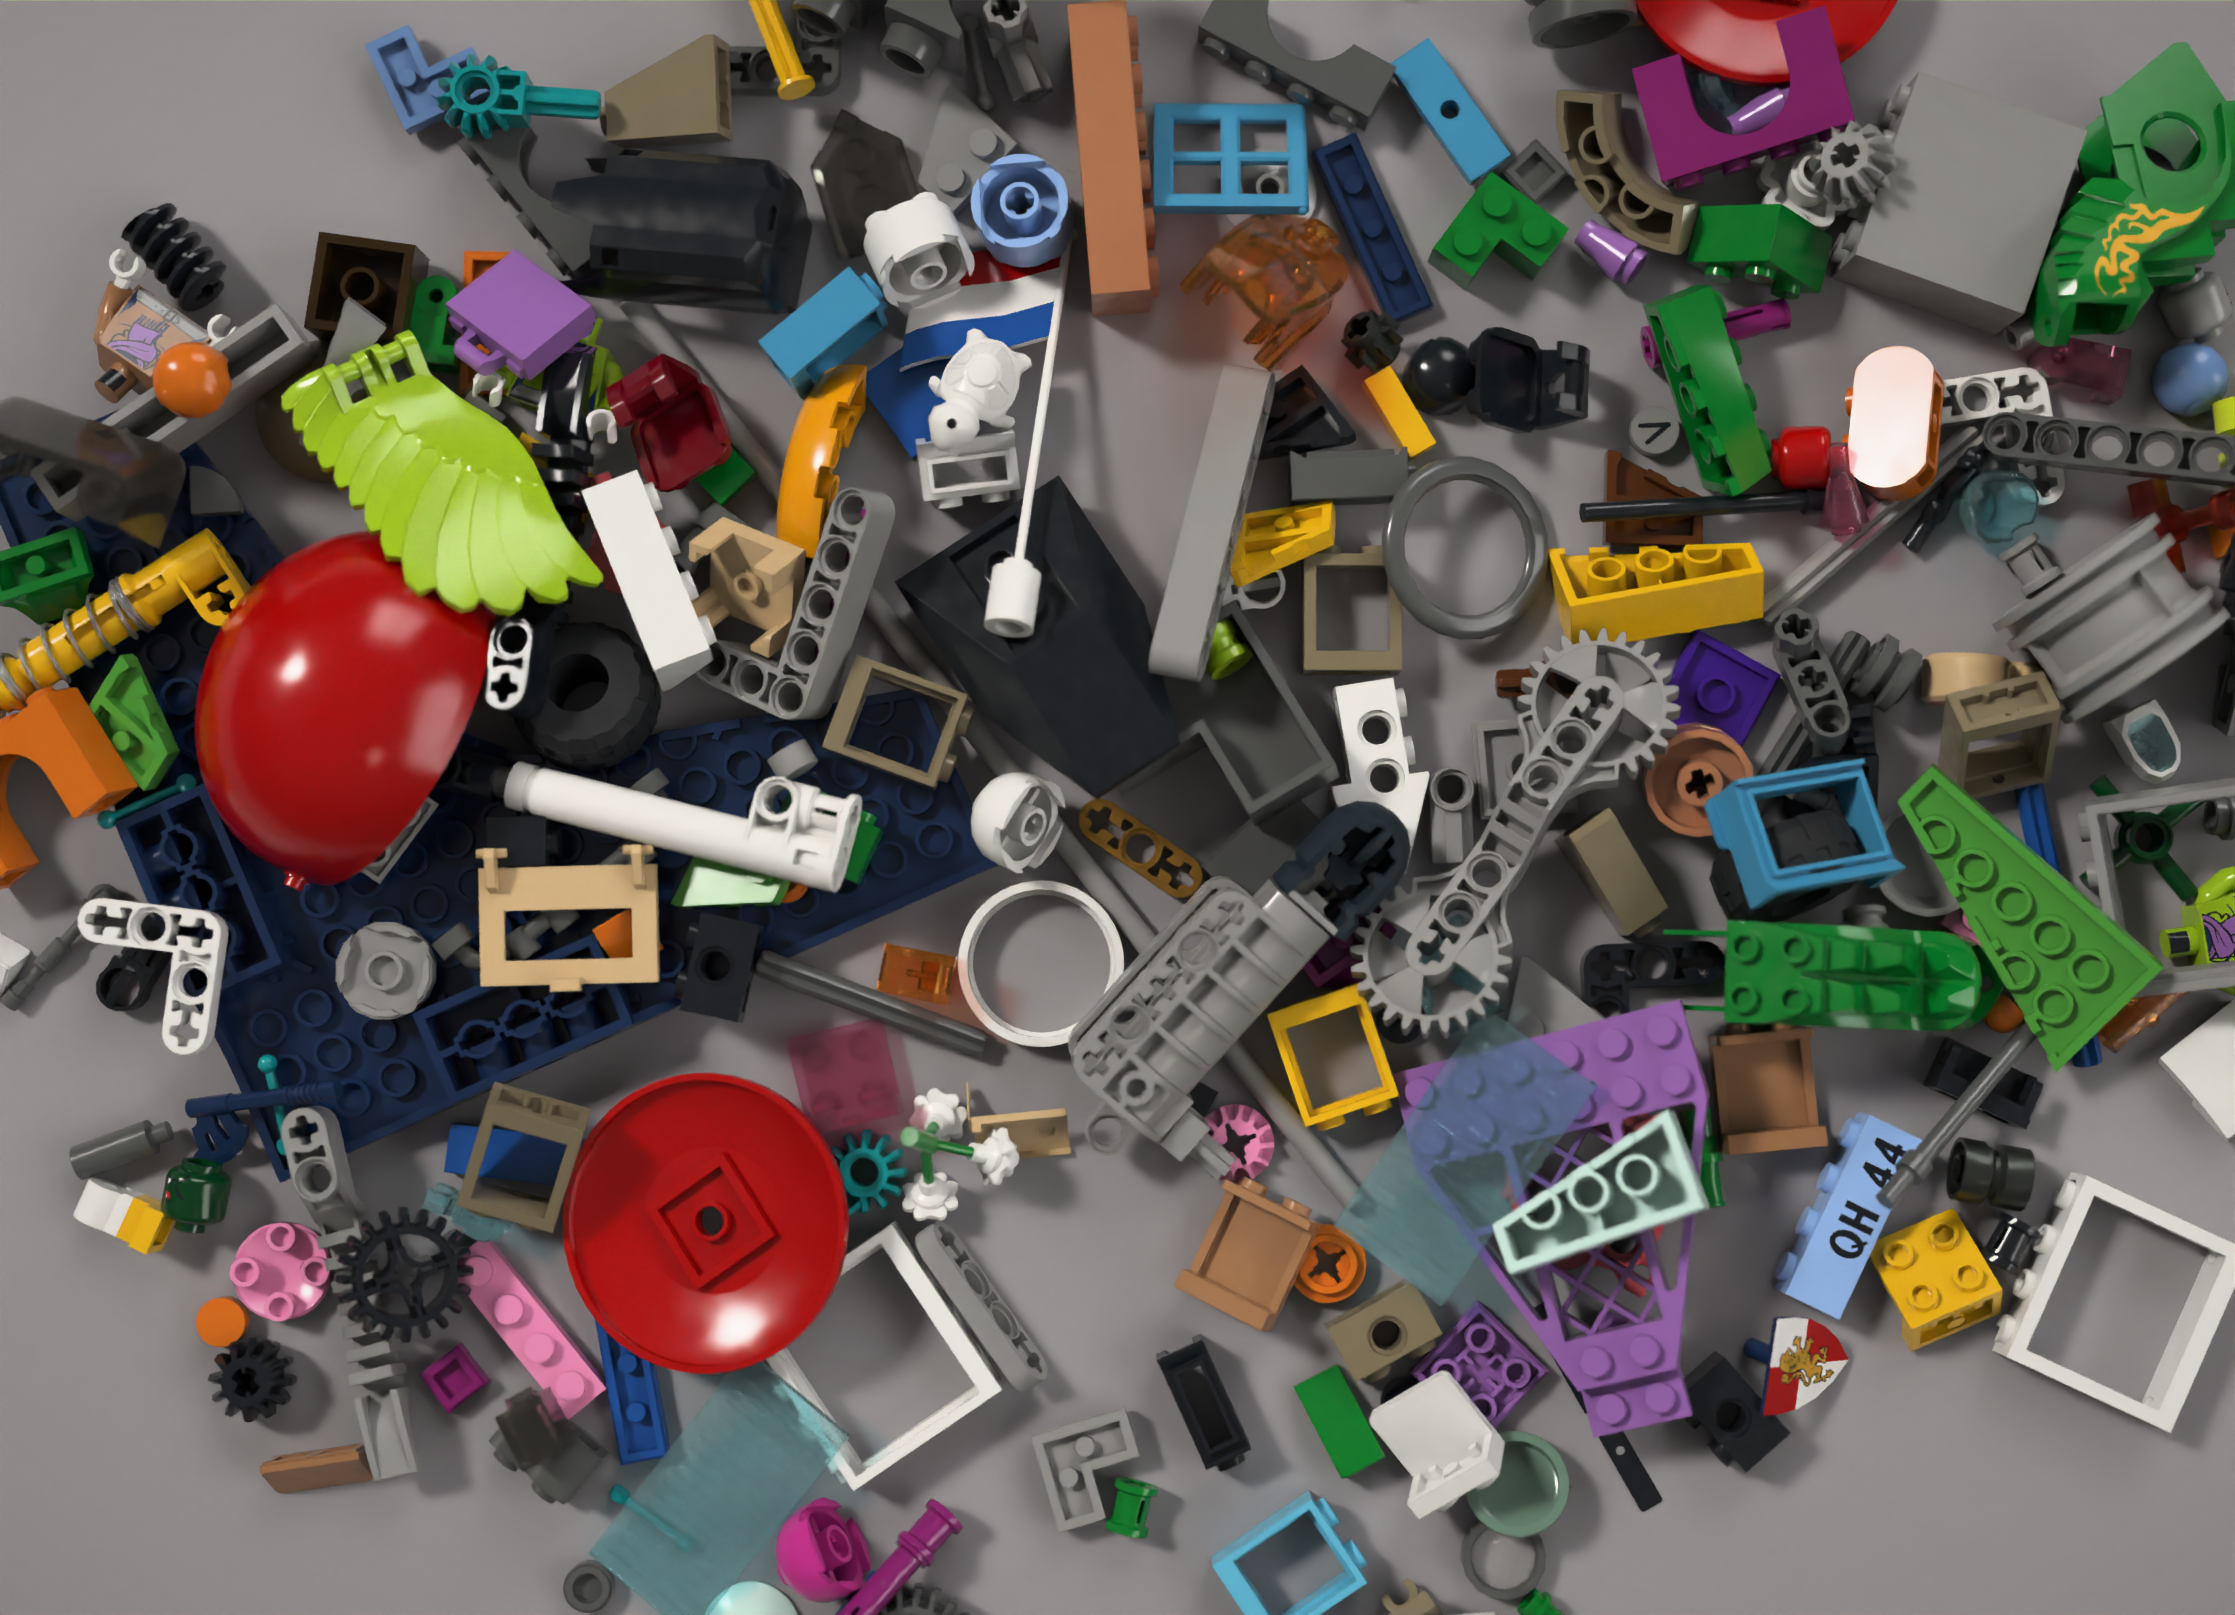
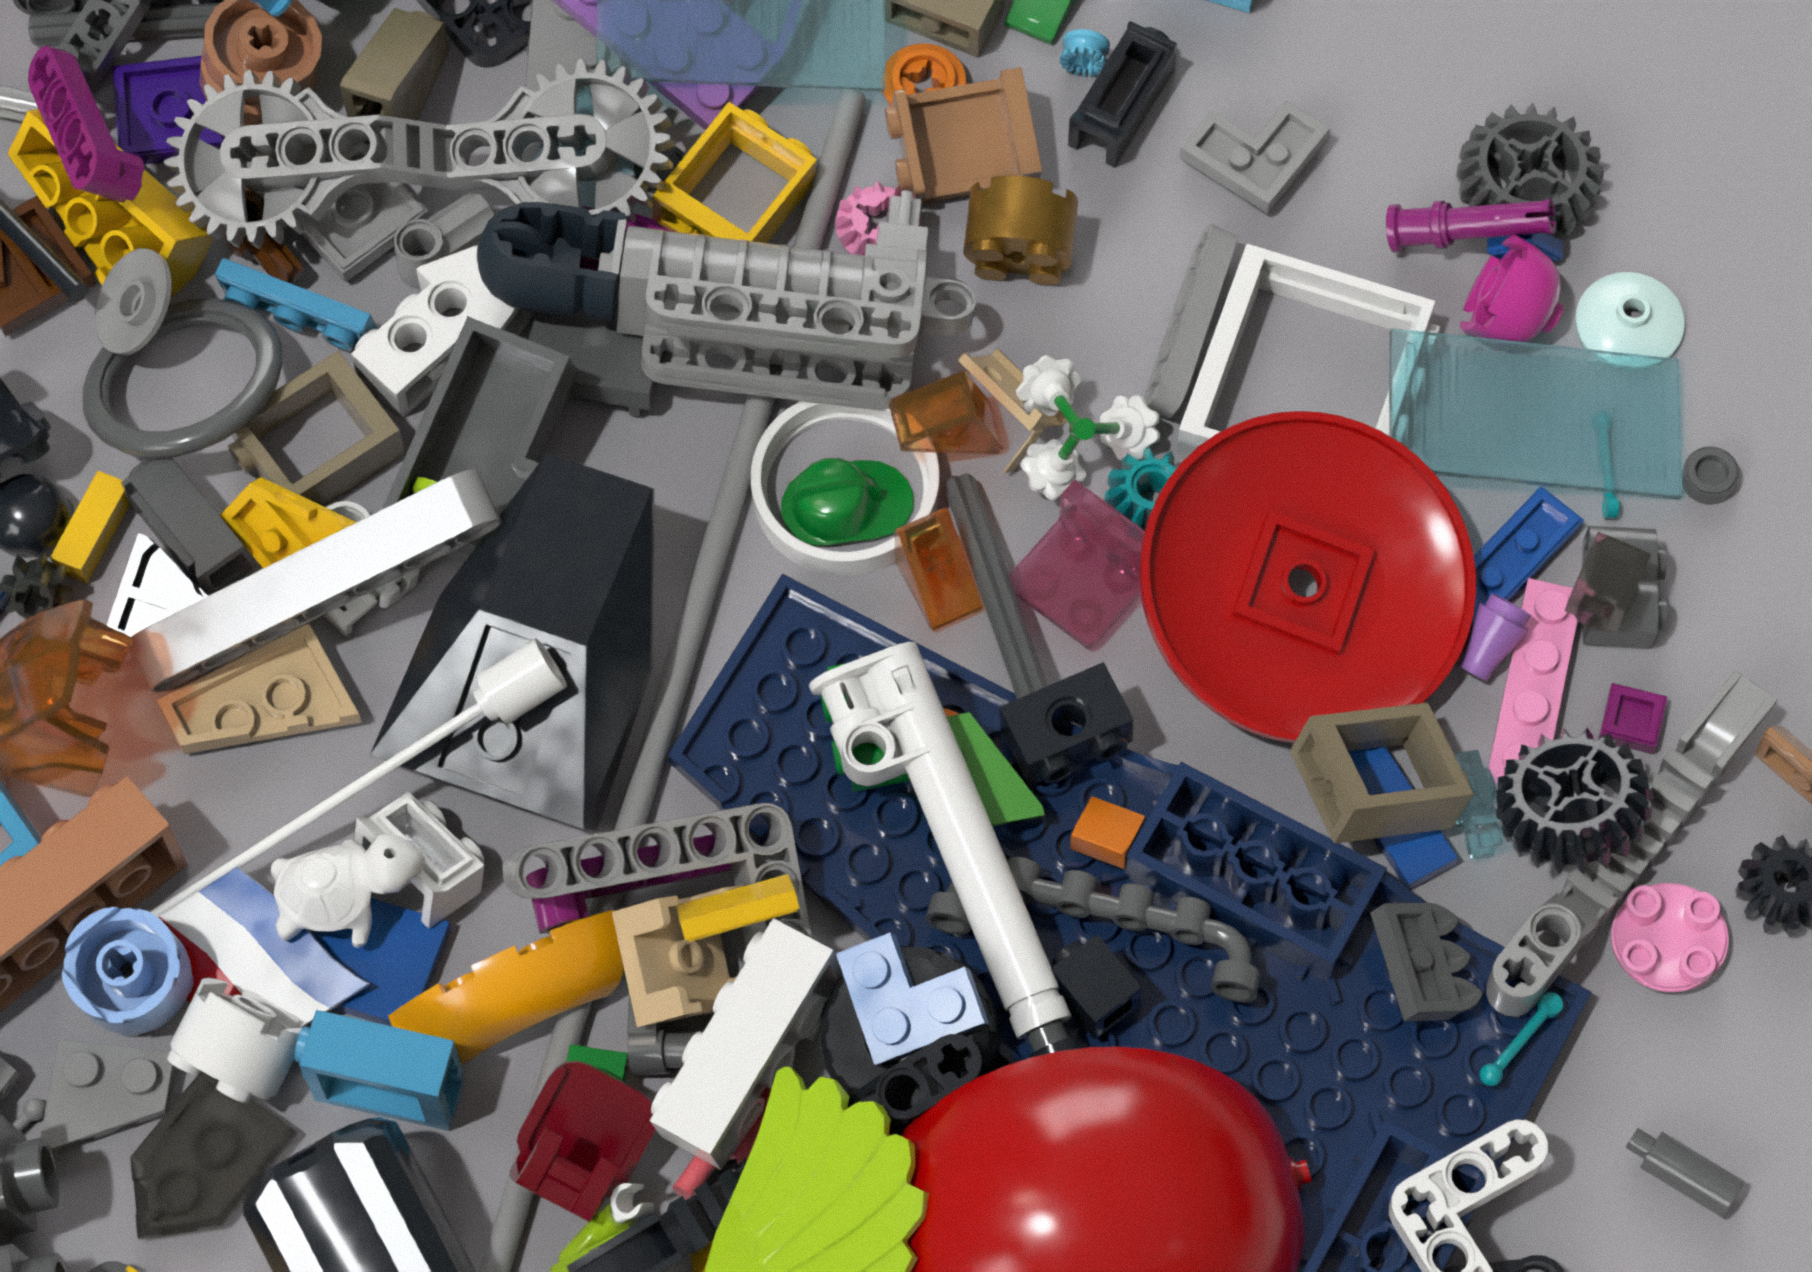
camera: 130 degrees left, 20 degrees down
leg [73,1177,175,1255] -> none
dark green head [160,1158,232,1233] -> none
dark blue piece [185,1080,343,1164] -> none
orange tile [196,1296,250,1347] -> none
light grey tile [335,922,437,1019] -> none
tan piece [476,844,660,992] -> none
light grey piece [767,739,818,780] -> none
dark tan window [822,654,974,791] -> none
white cylinder [971,772,1065,873] -> none
pearl gold beam [1079,798,1202,898] -> none
green bush [1105,1477,1158,1538] -> none
none -> magenta beam [28,46,144,203]
none -> light grey dish [95,248,172,355]
none -> tan wing [156,623,362,754]
none -> dark azure tile [215,258,377,351]
none -> yellow tile [675,874,800,942]
none -> green piece [781,458,913,546]
none -> plate [836,932,990,1067]
none -> clear orange slope [888,370,1003,454]
none -> pearl gold brick [963,175,1079,285]
none -> medium azure bush [1060,29,1110,77]
none -> dark grey plate [1370,903,1482,1022]
none -> medium lavender cone [1458,593,1531,681]

